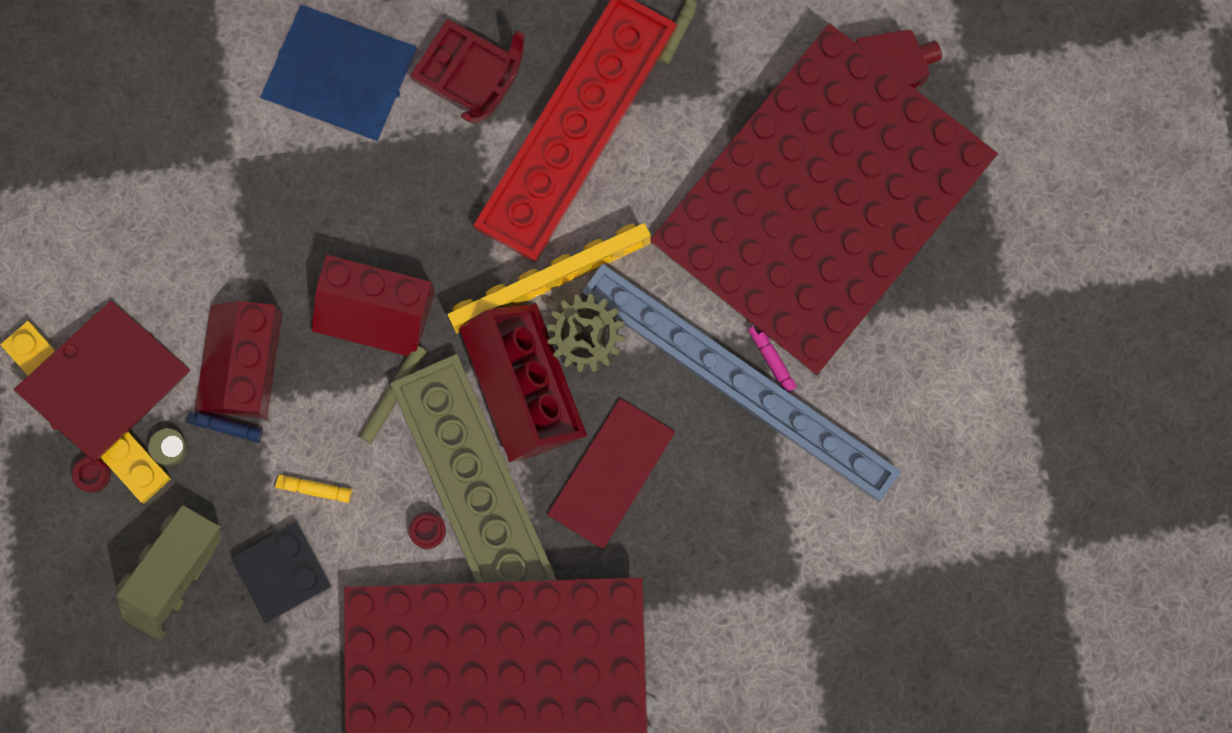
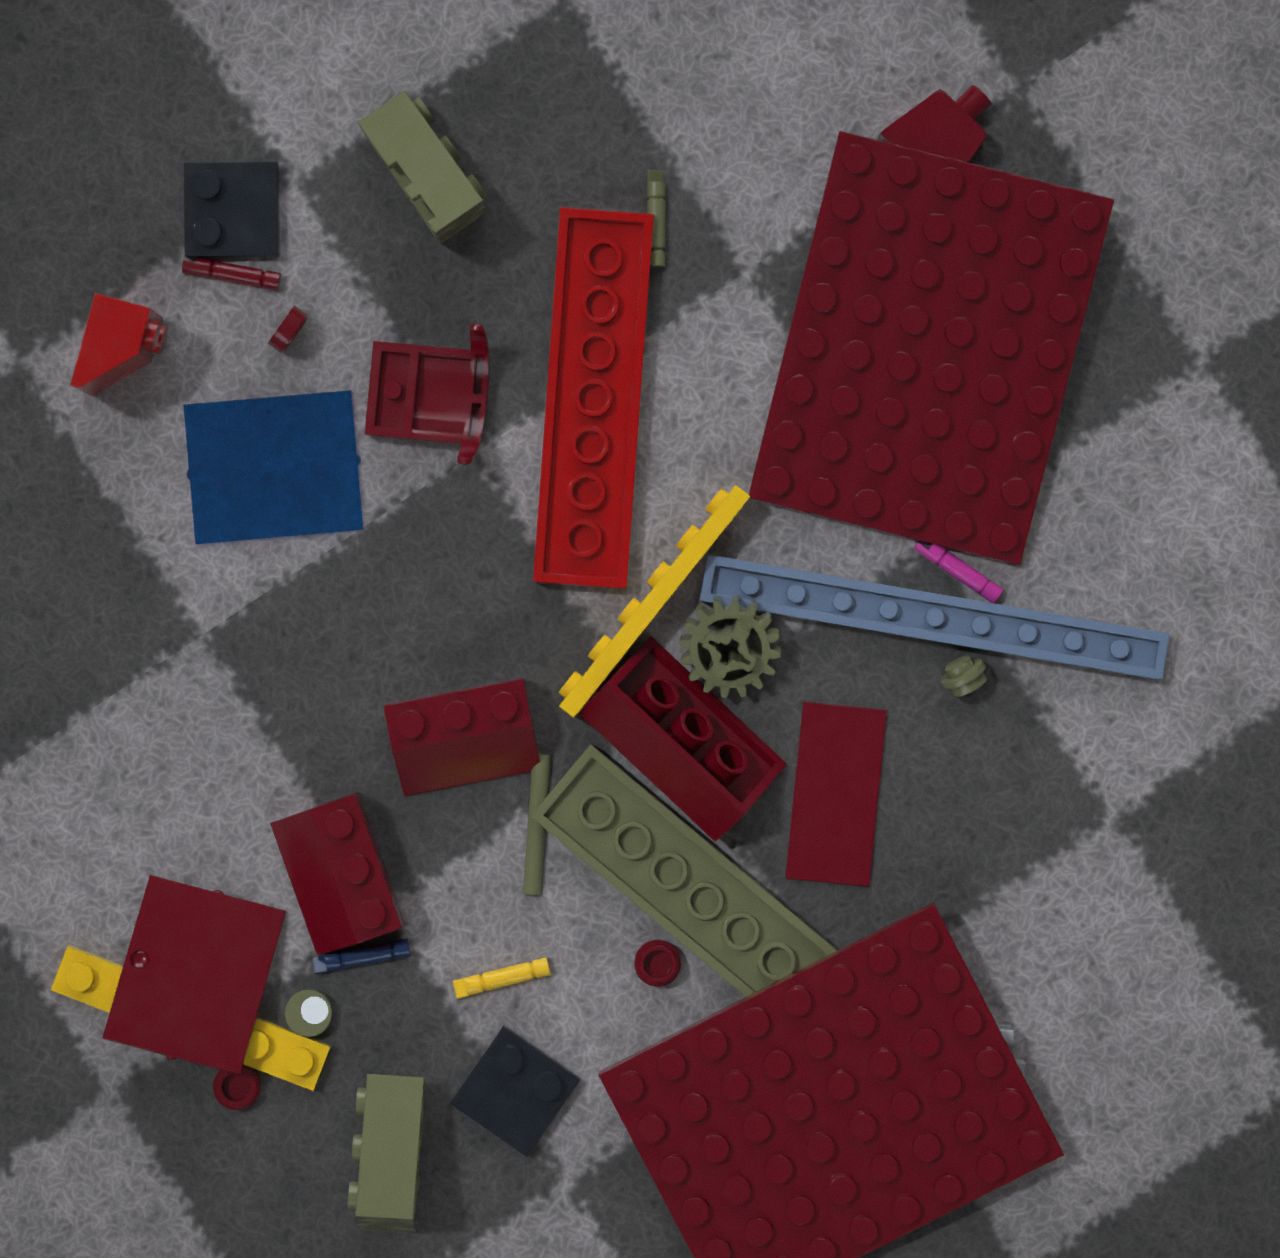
camera: 30 degrees left, 10 degrees up
none -> olive plate [940,655,987,697]

